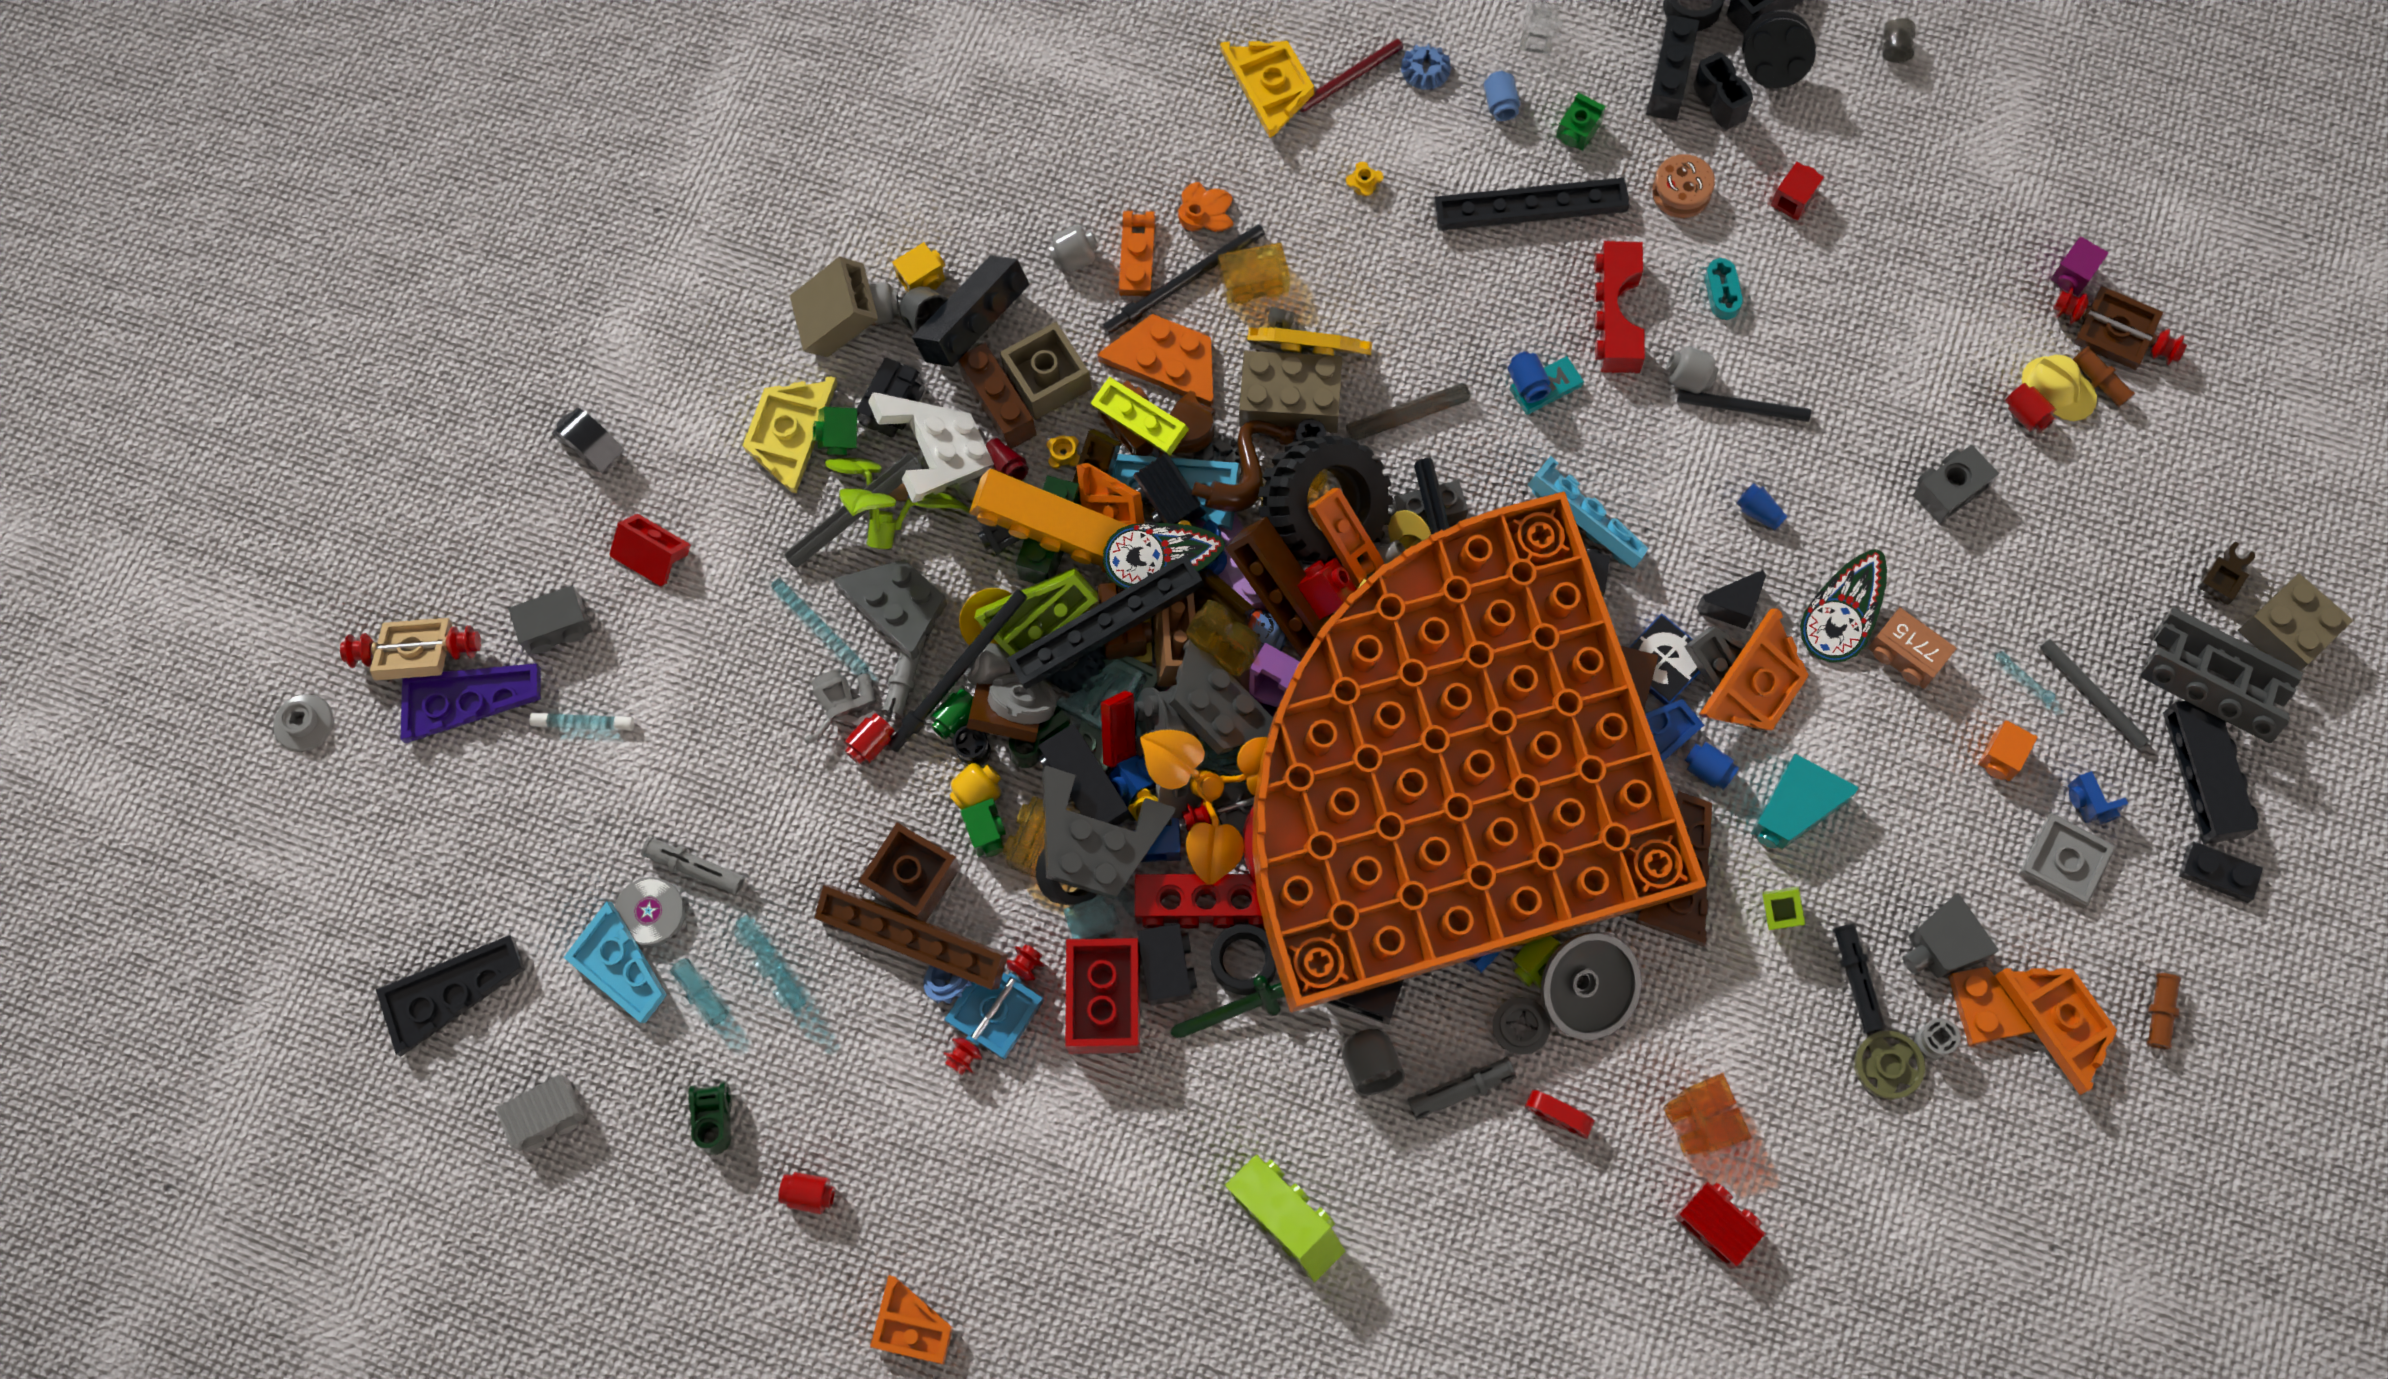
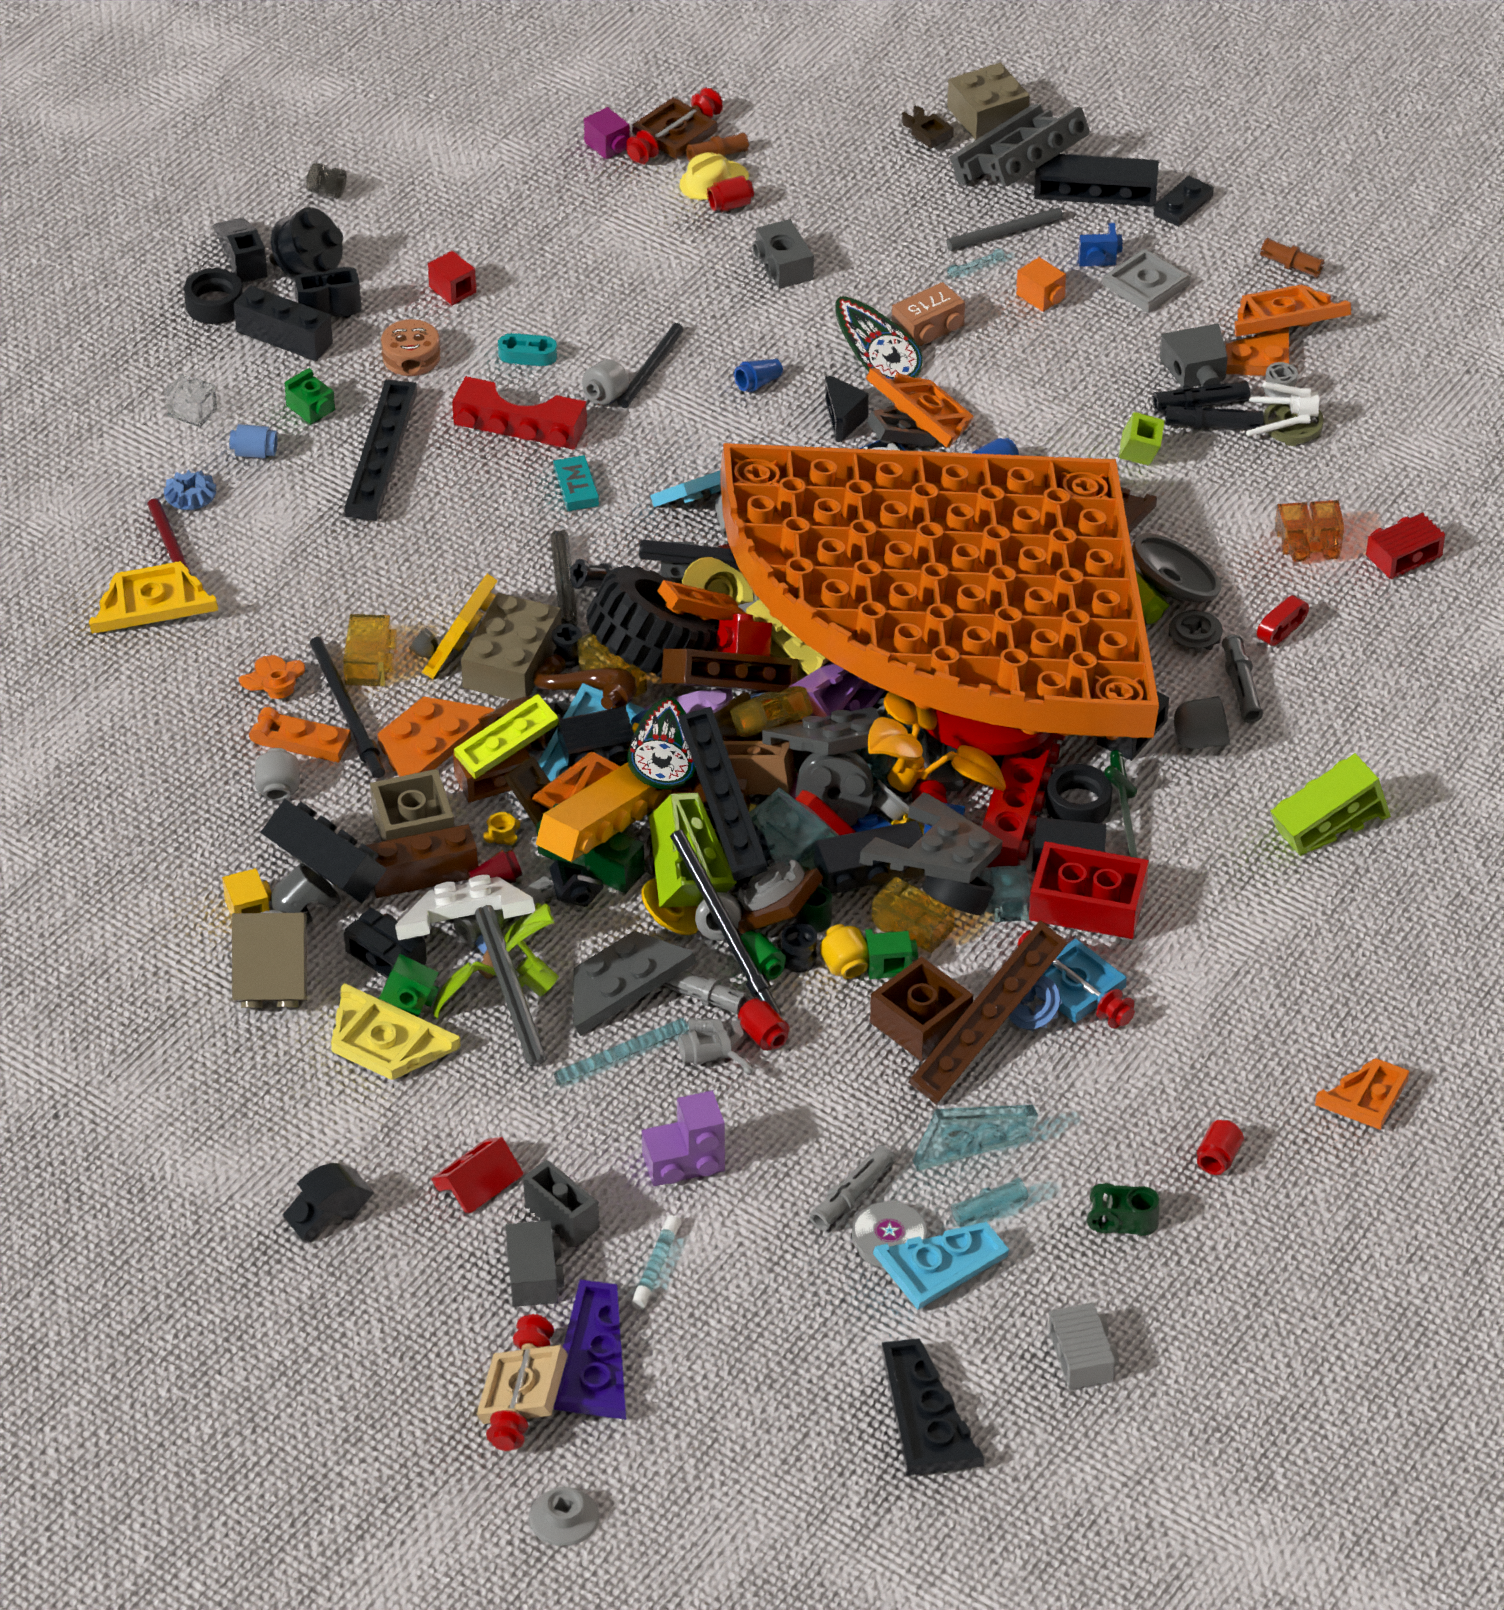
camera: 80 degrees left, 25 degrees down
yellow plate [1346,162,1383,196] -> none
blue brick [1507,351,1551,403] -> none
teal slope [1751,754,1859,850] -> none
none -> dark grey brick [523,1160,600,1247]
none -> black bush [570,559,613,591]
none -> medium lavender brick [641,1090,725,1187]
none -> black pin [1152,381,1250,413]
none -> white plant [1246,382,1319,436]

